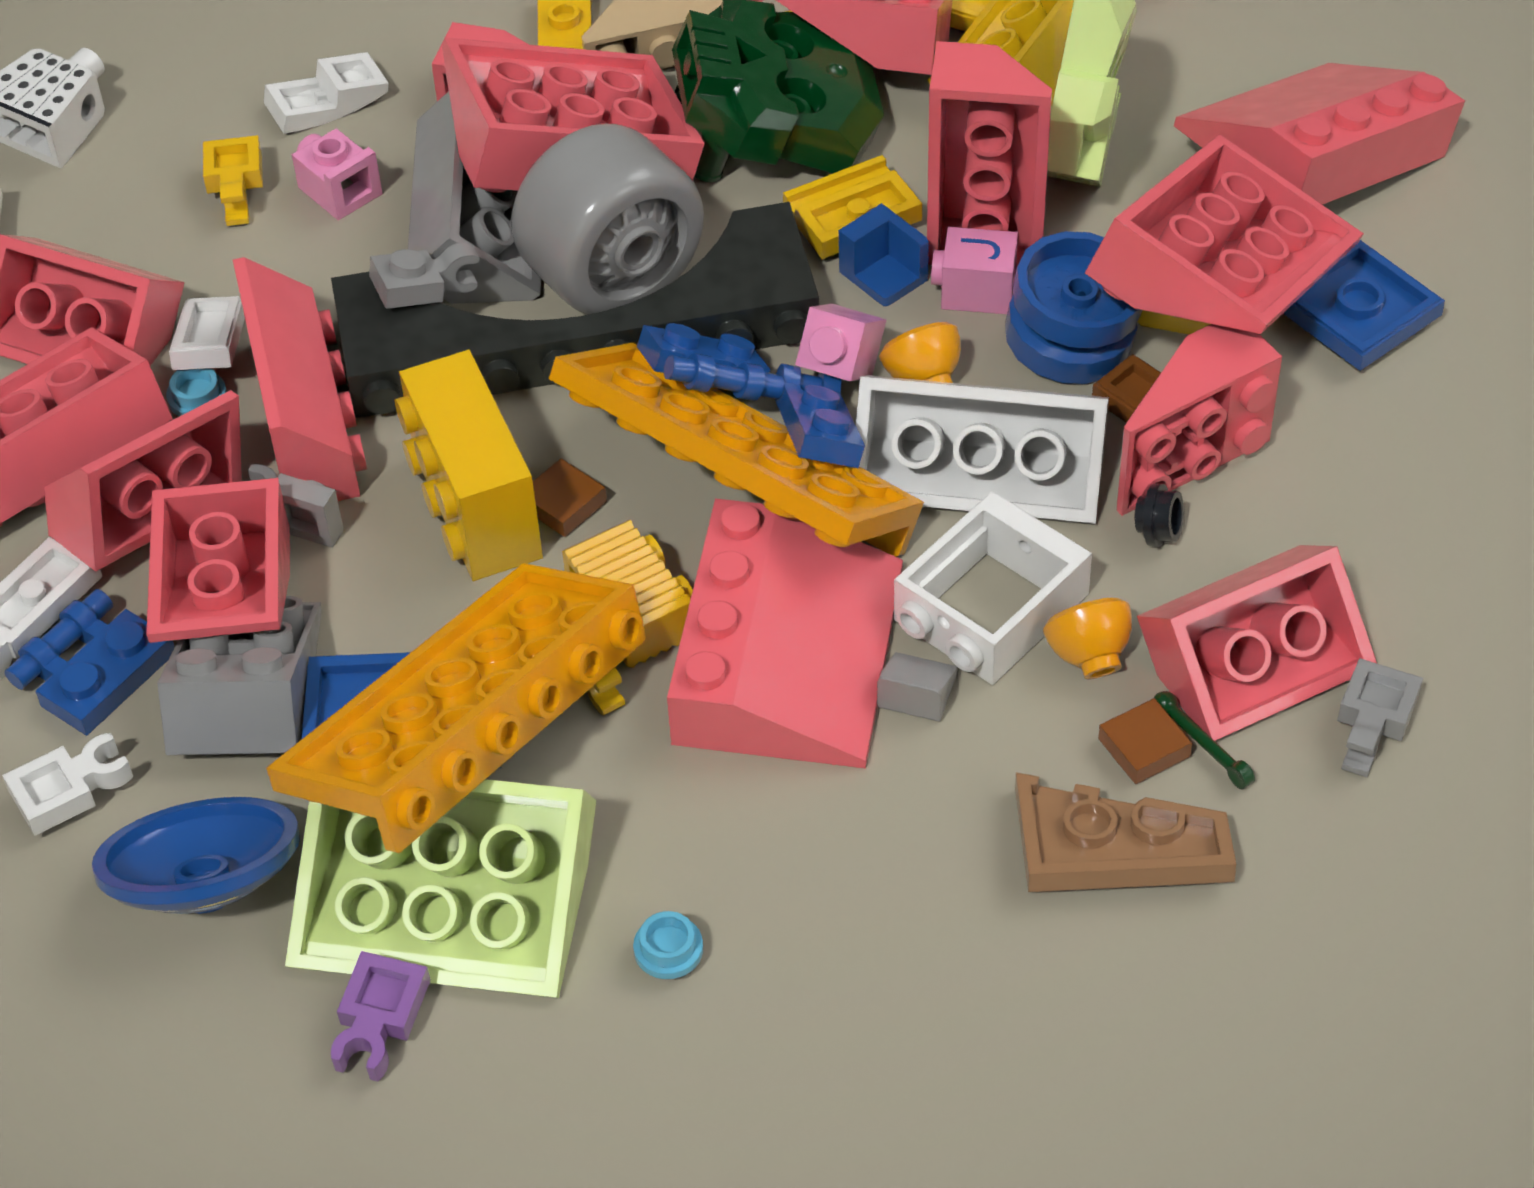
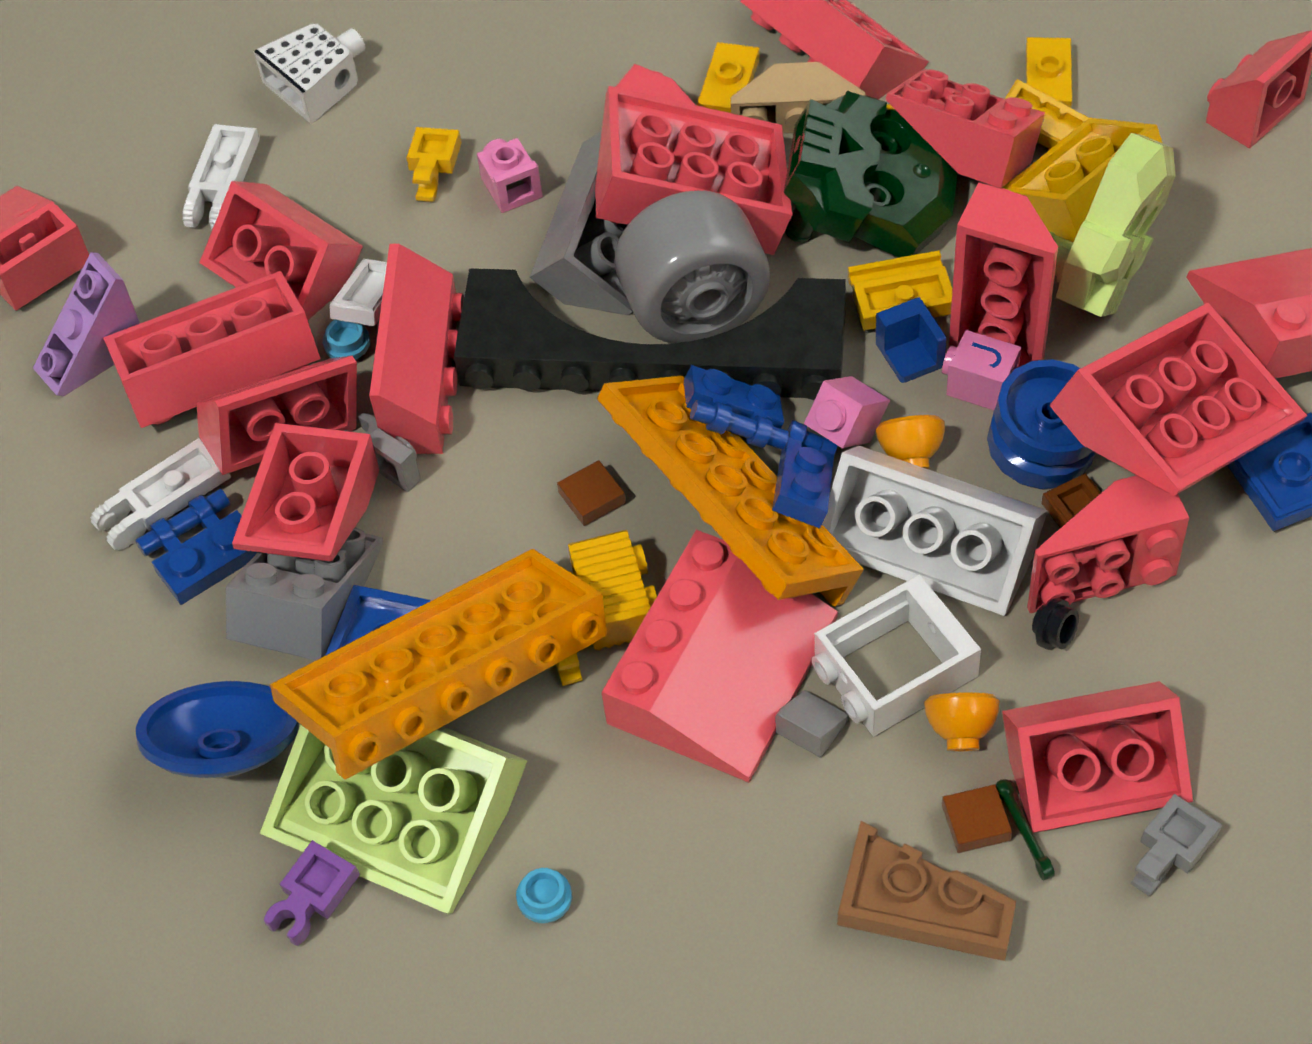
camera: 20 degrees right, 5 degrees up
white plate [2,733,133,836] -> none
white slope [264,52,389,134] -> none
light grey plate [369,242,480,309] -> none
yellow brick [394,349,543,581] -> none

